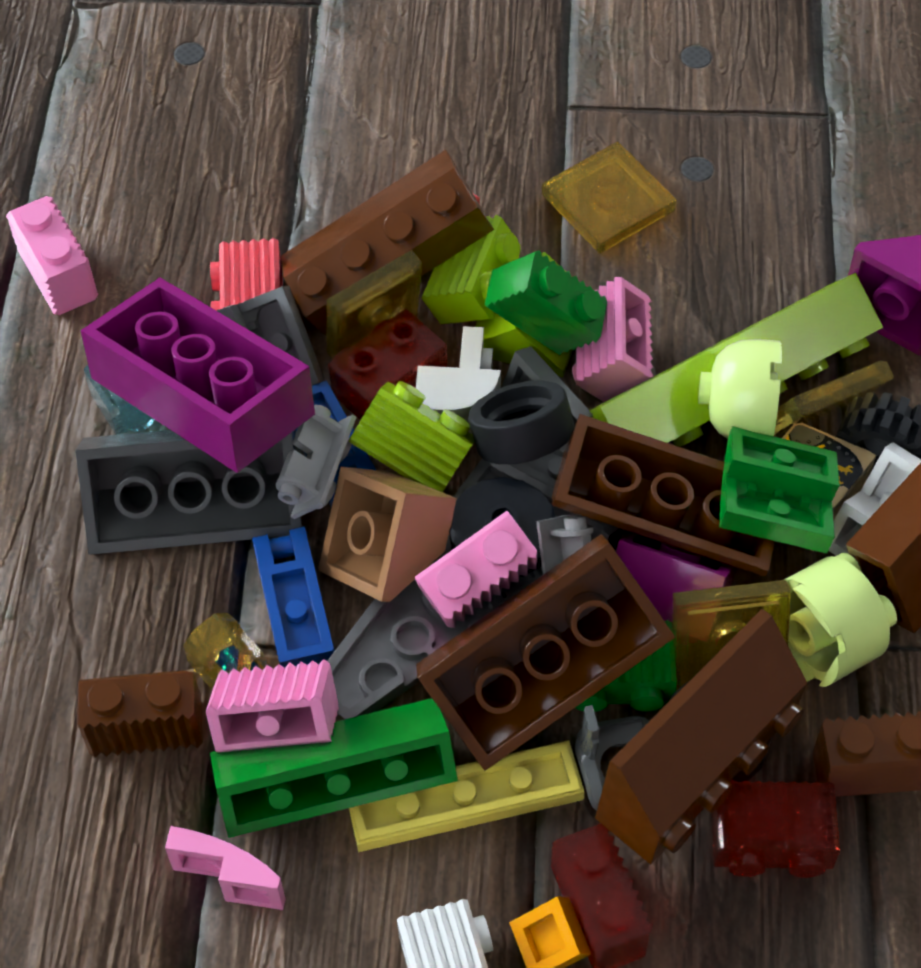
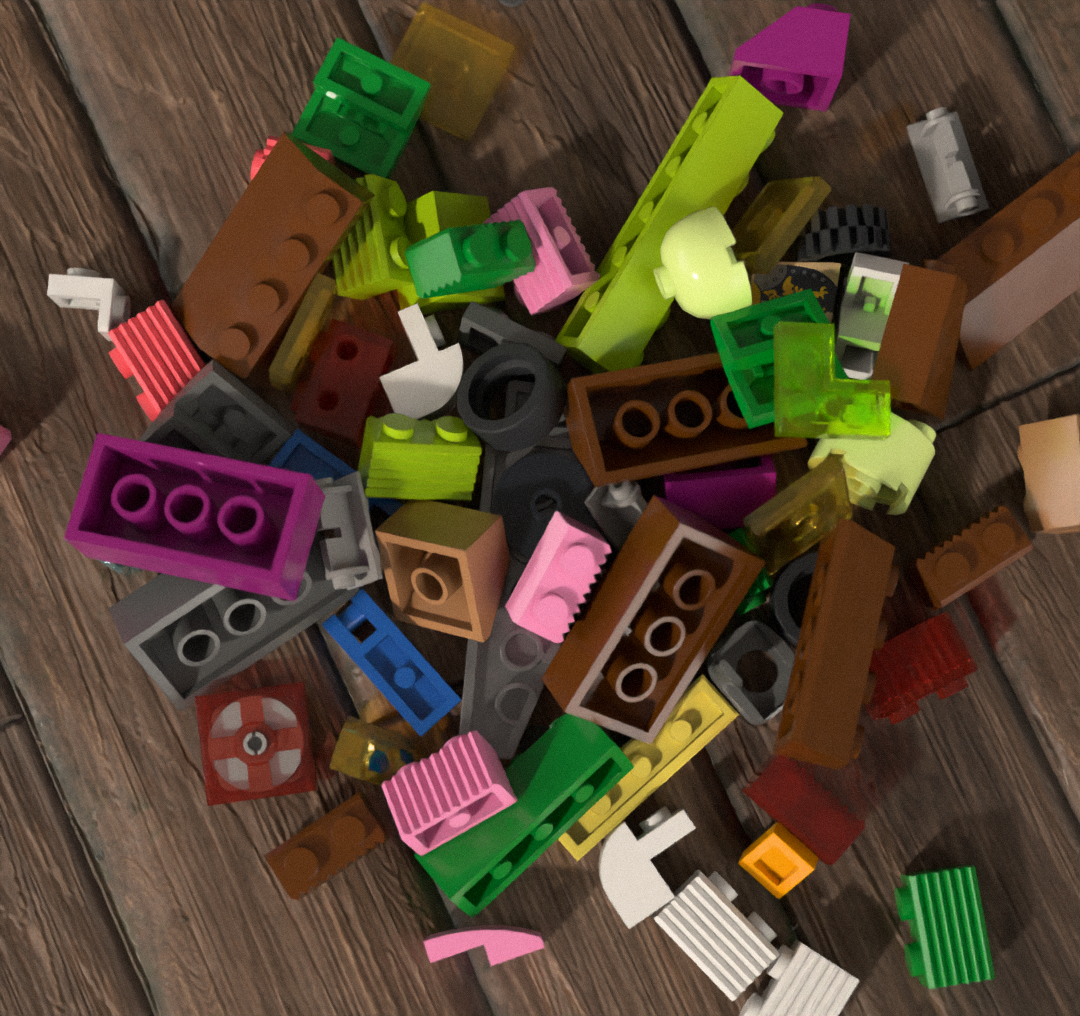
camera: 30 degrees left, 25 degrees up
none -> white bracket [47,268,131,341]
none -> clear red piece [195,682,319,806]
none -> green slope [291,37,431,179]
none -> white brick [599,806,695,929]
none -> clear neon green plate [774,322,891,440]

